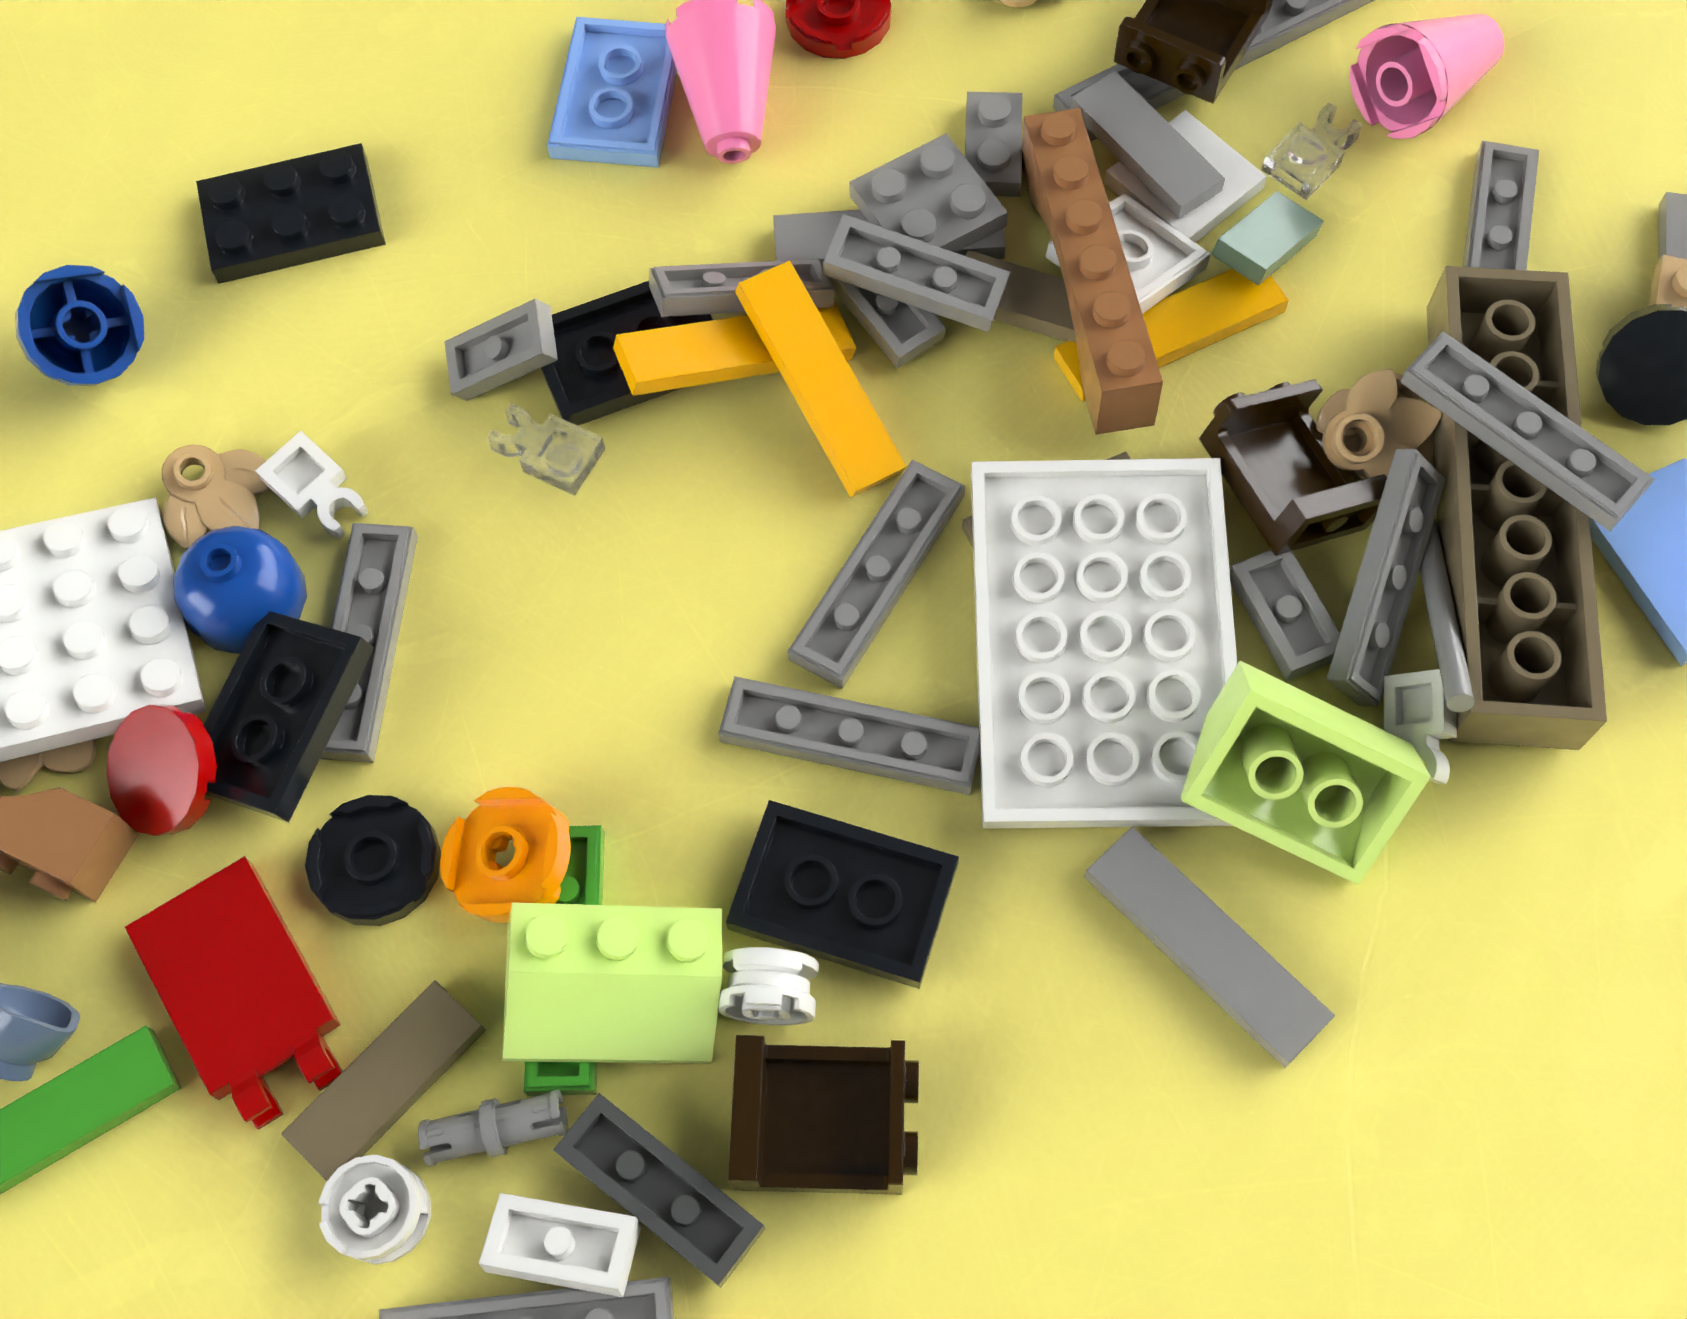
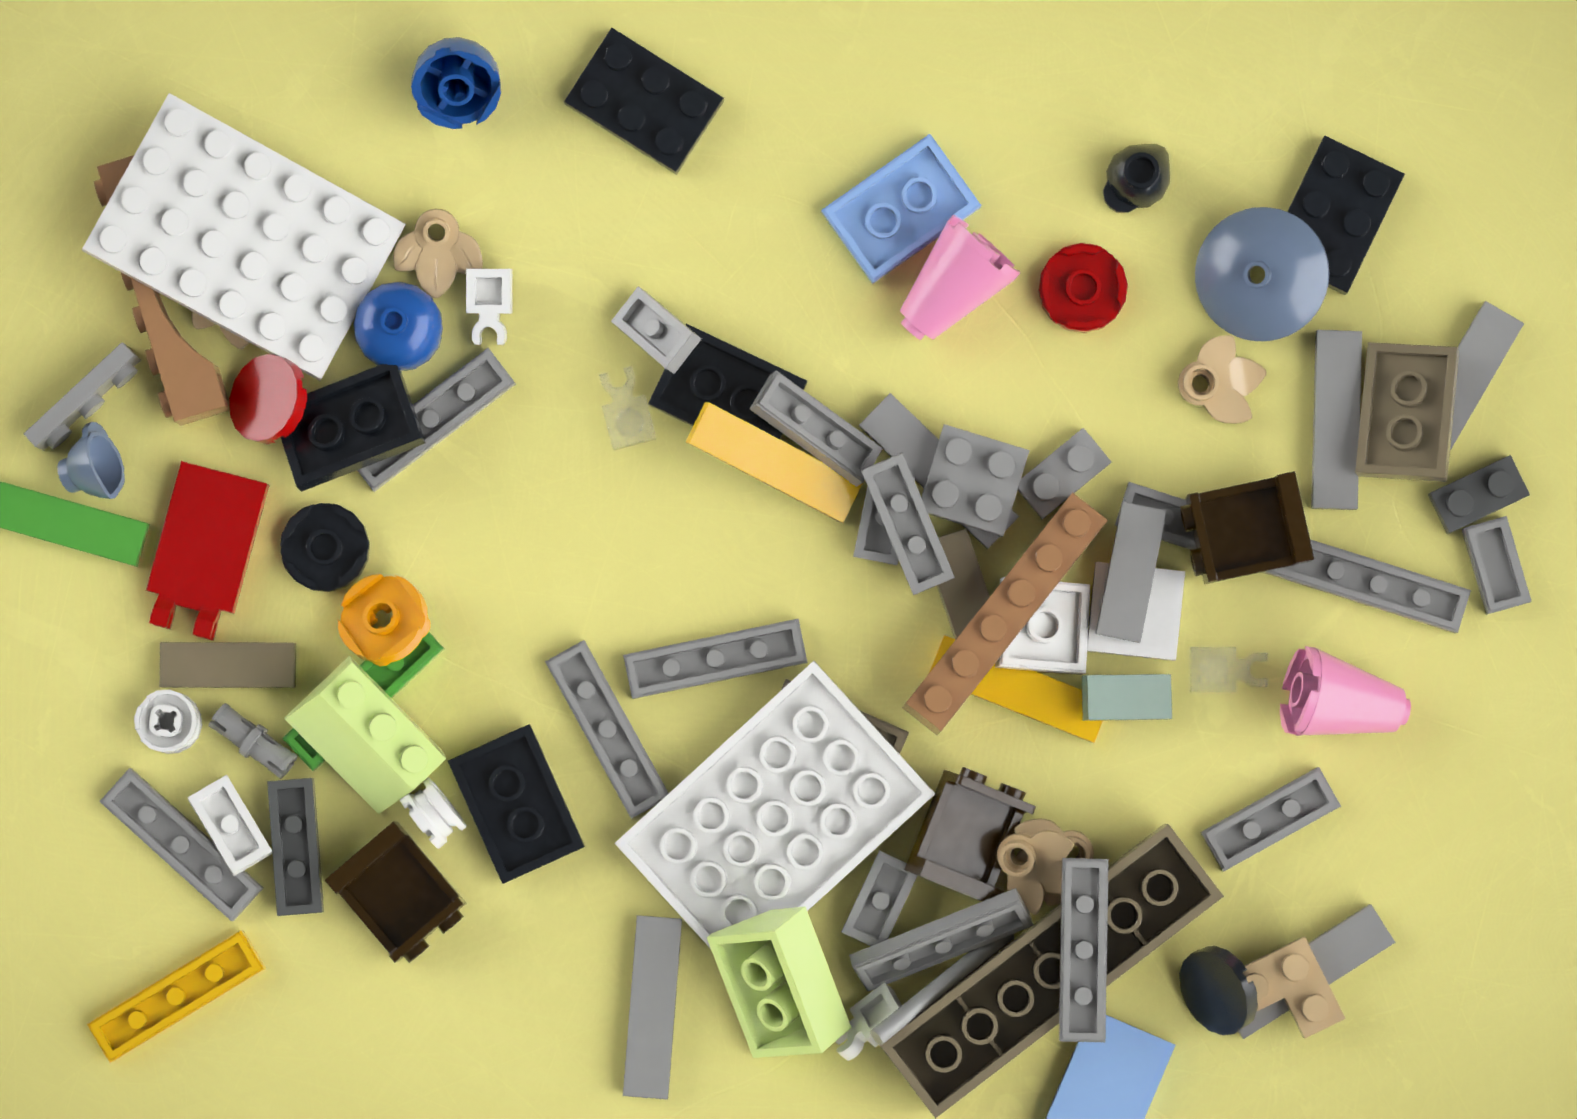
camera: 50 degrees right, 20 degrees up
yellow tile [735,260,907,498] -> none

